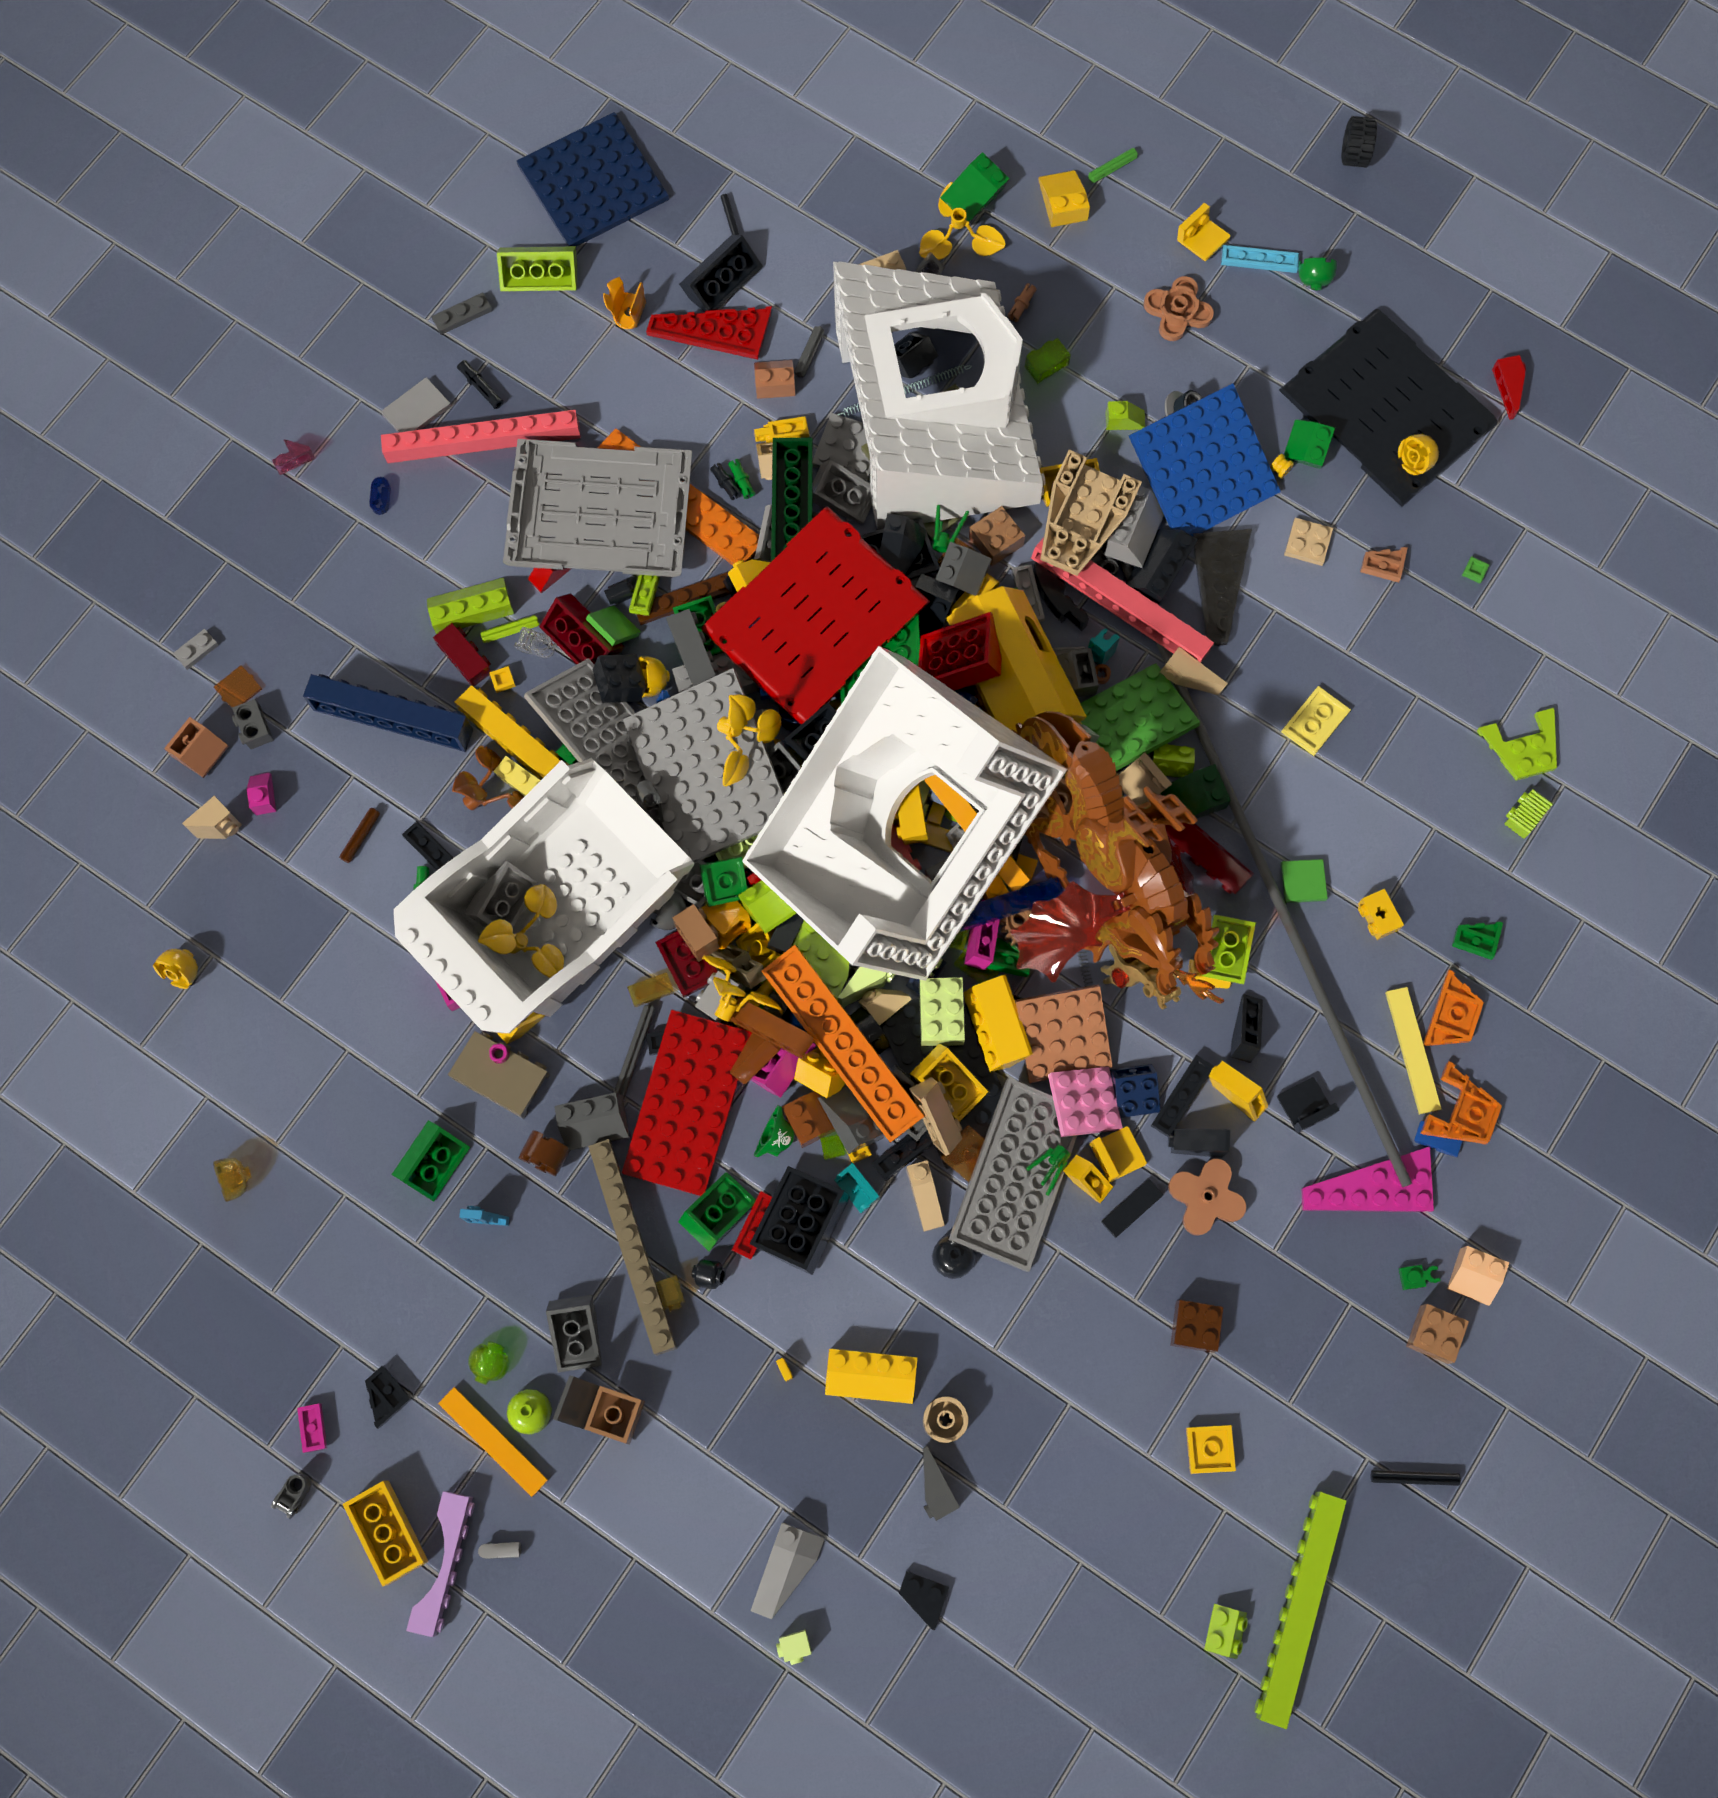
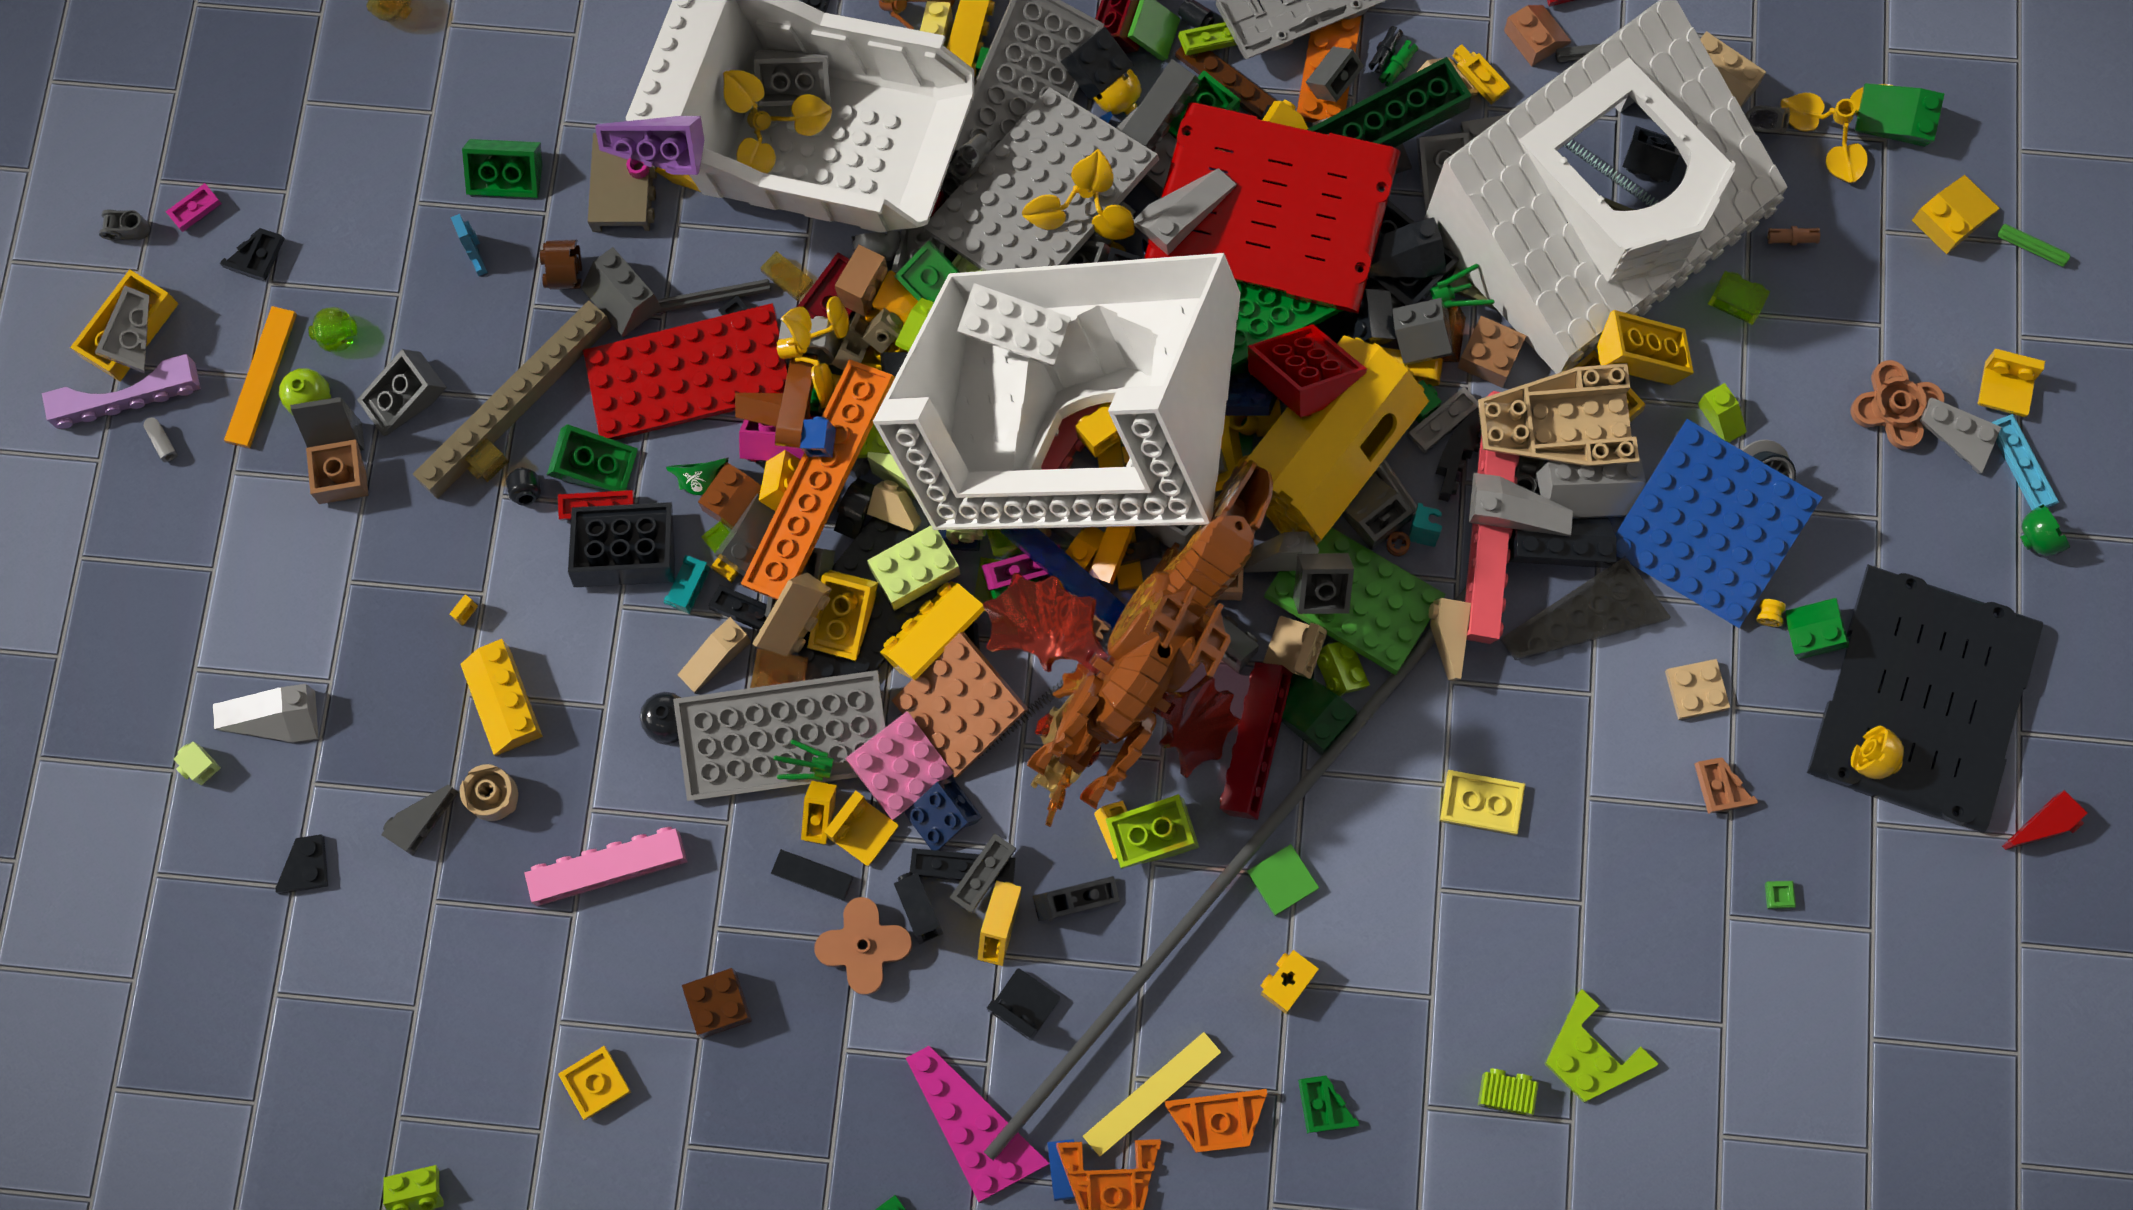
camera: 65 degrees right, 0 degrees up
none -> light grey wing [95,286,149,373]
none -> bright pink brick [524,827,687,906]
none -> medium lavender wedge [595,116,705,175]
none -> blue brick [800,417,836,457]
none -> dark tan brick [862,308,903,353]
none -> dark grey plate [950,833,1016,914]
none -> white plate [957,283,1071,367]
none -> light grey wedge [1134,168,1237,255]
none -> dark grey brick [1293,553,1354,614]
none -> dark grey brick [1306,46,1364,102]
none -> light grey wedge [1469,473,1573,536]
none -> yellow slope [1597,310,1694,385]
none -> light grey wing [1919,398,2001,474]

